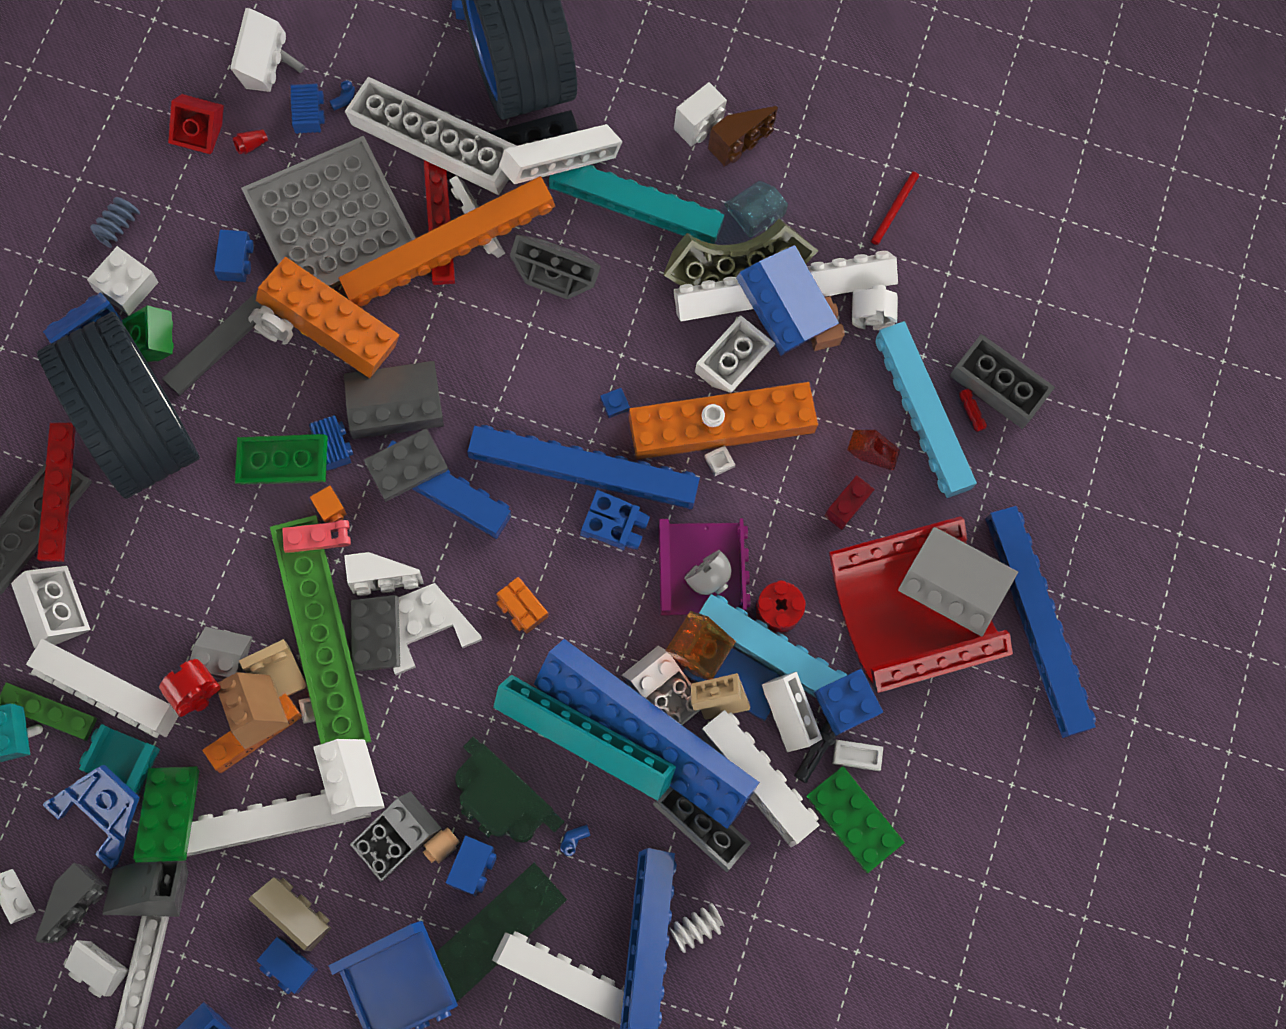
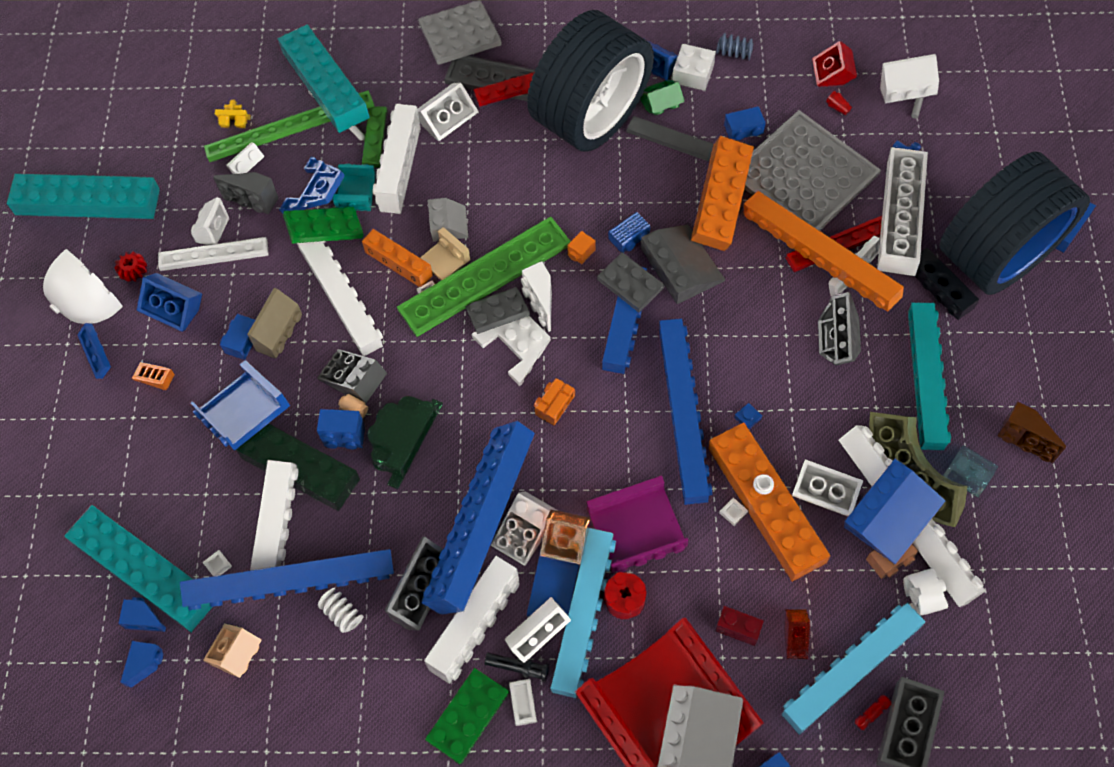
camera: 85 degrees right, 10 degrees down
dark grey slope [102,861,189,917] -> none
red brick [159,659,221,717] -> none
medium nougat slope [218,672,289,750] -> none
green plate [235,434,328,485] -> none
white plate [248,306,294,345] -> none
coral plate [282,520,351,553] -> none
blue brick [291,83,325,134] -> none
white slope [313,739,385,824] -> none
teal brick [493,675,676,801] -> none
white brick [499,124,623,184] -> none
blue arm [560,824,590,856] -> none
blue hips [580,490,650,550] -> none
white brick [674,82,727,147] -> none
light grey cylinder [684,550,732,595] -> none
tan bracket [691,673,750,719] -> none
blue brick [814,669,883,736] -> none
red bar [871,171,919,245] -> none

